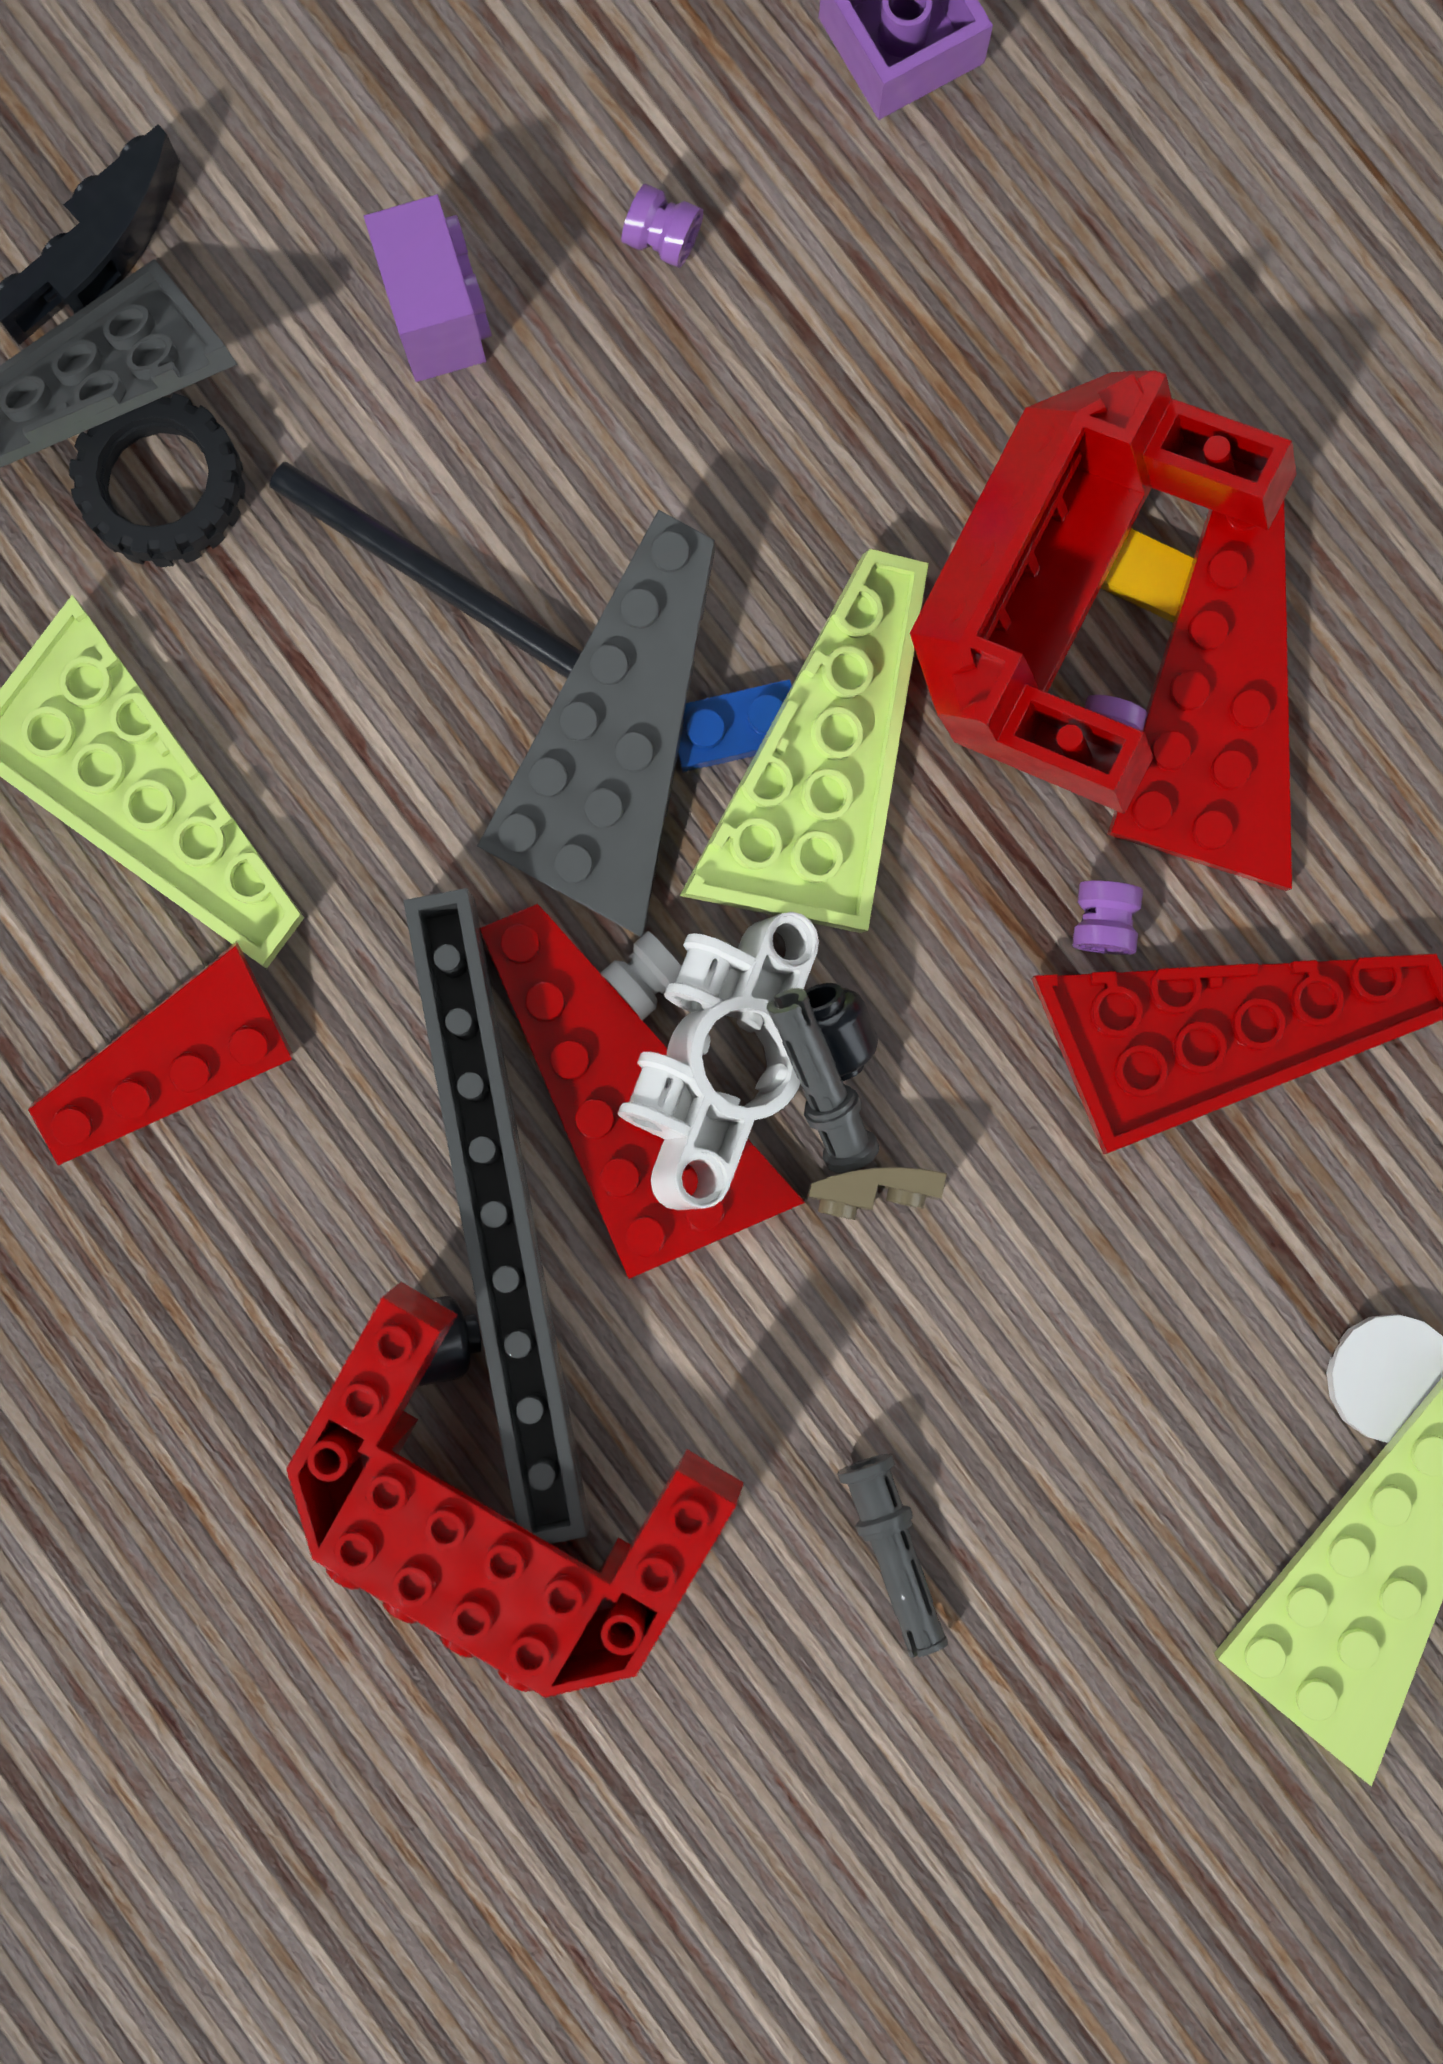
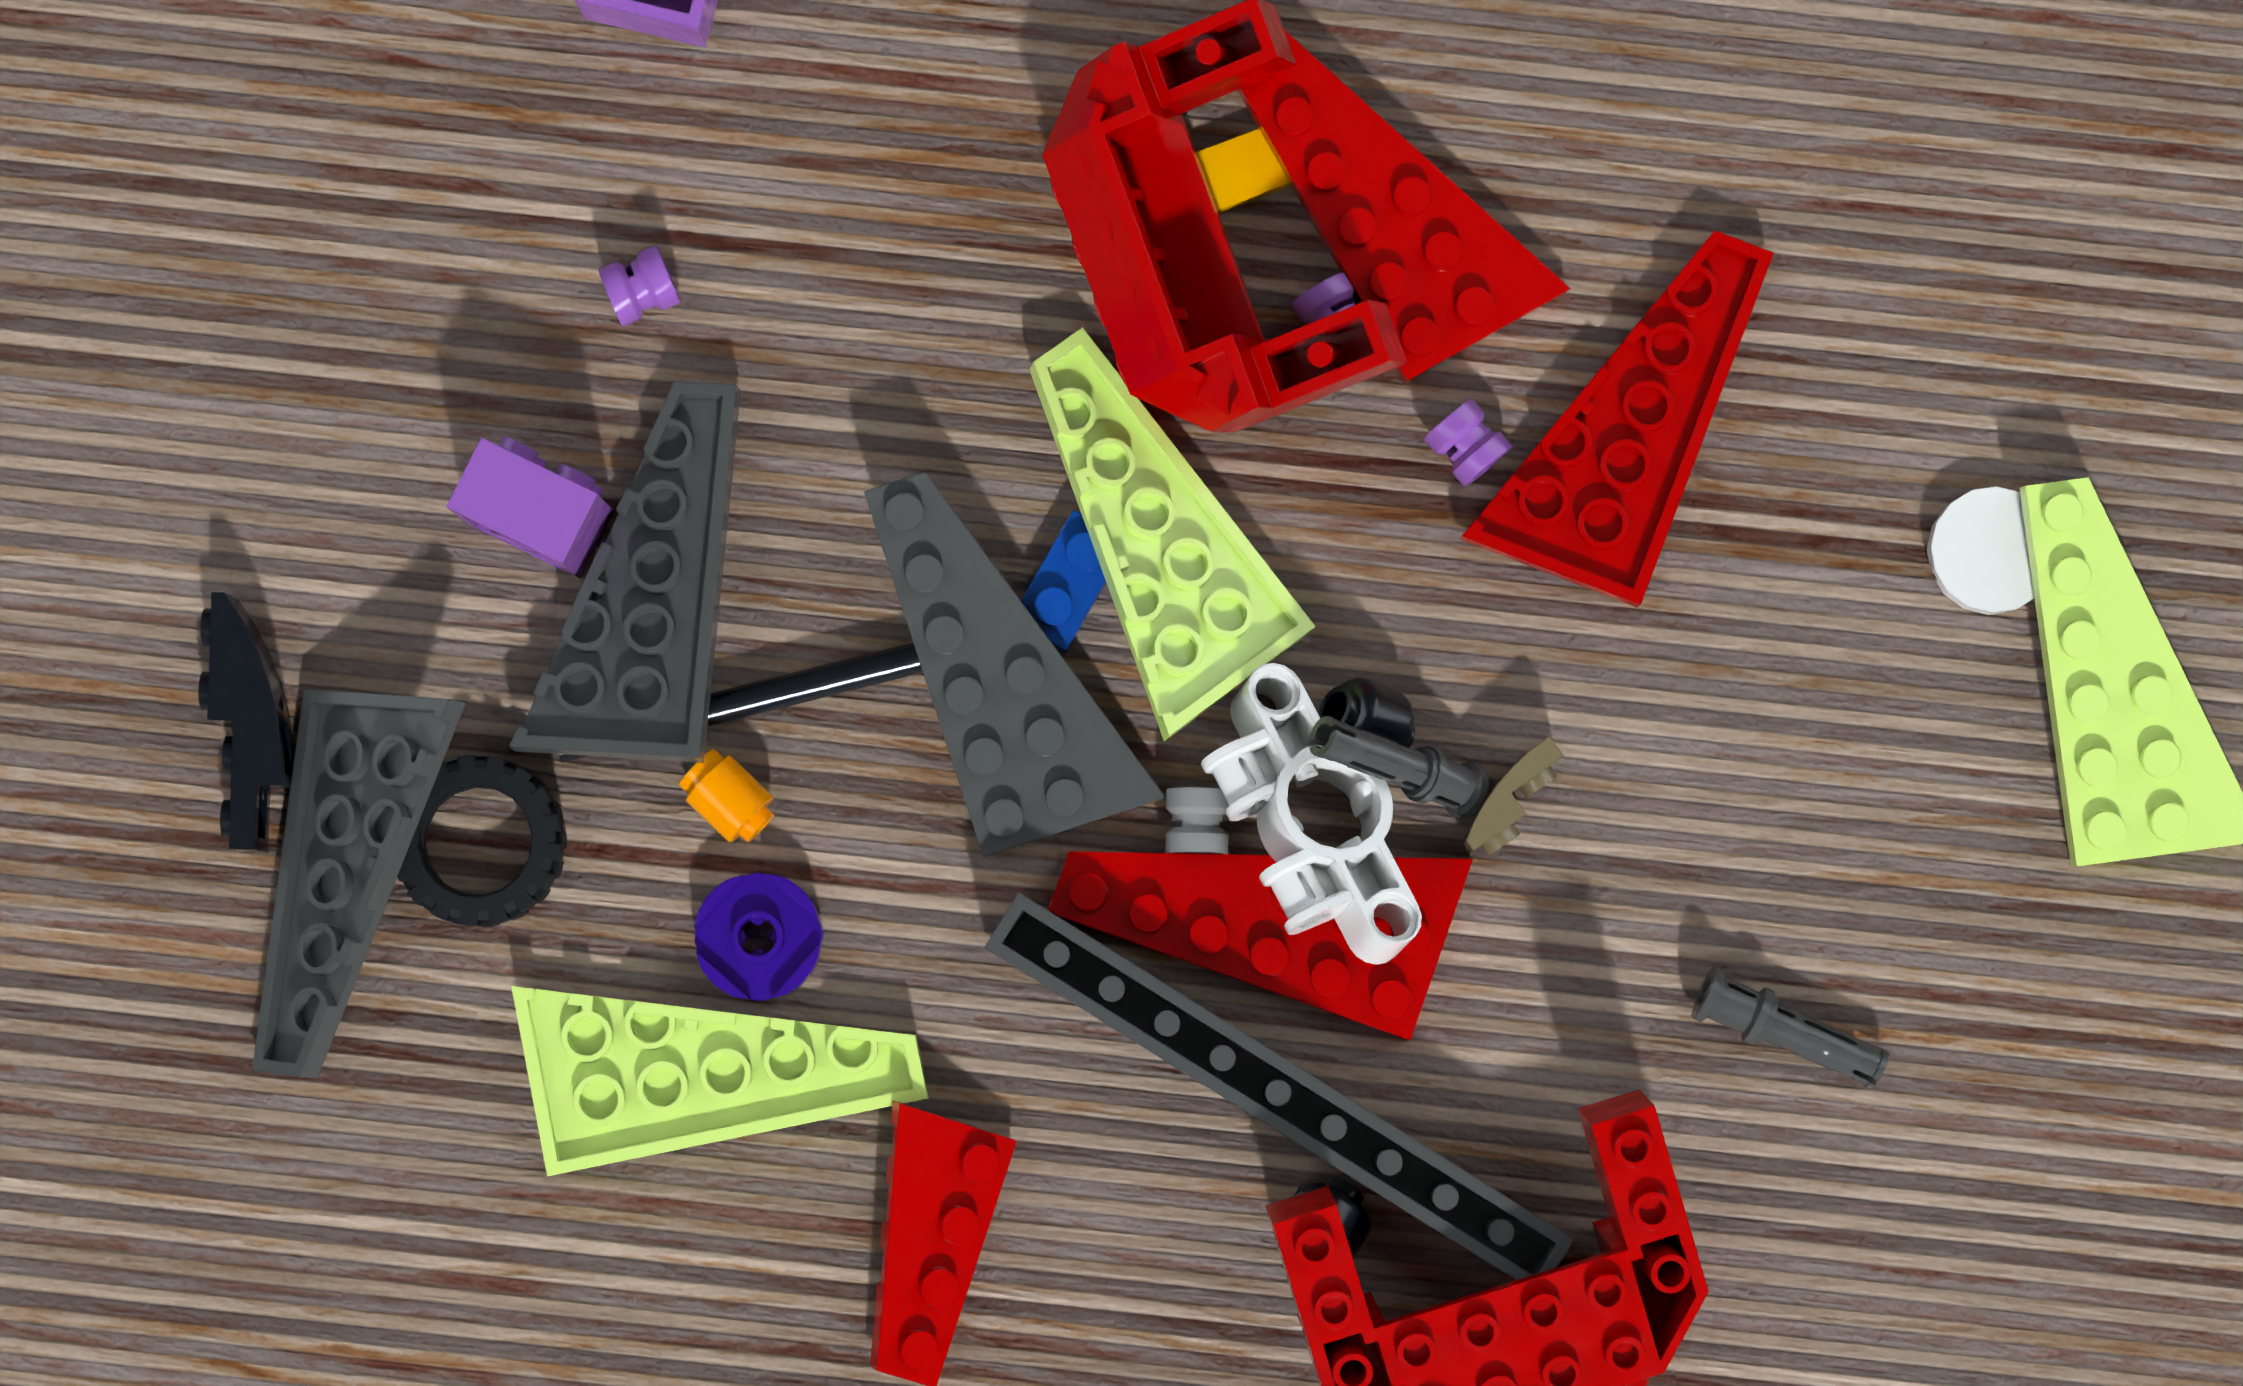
camera: 45 degrees left, 0 degrees up
none -> dark grey wing [509,381,741,763]
none -> light orange brick [679,749,774,843]
none -> dark purple plate [694,873,824,1001]

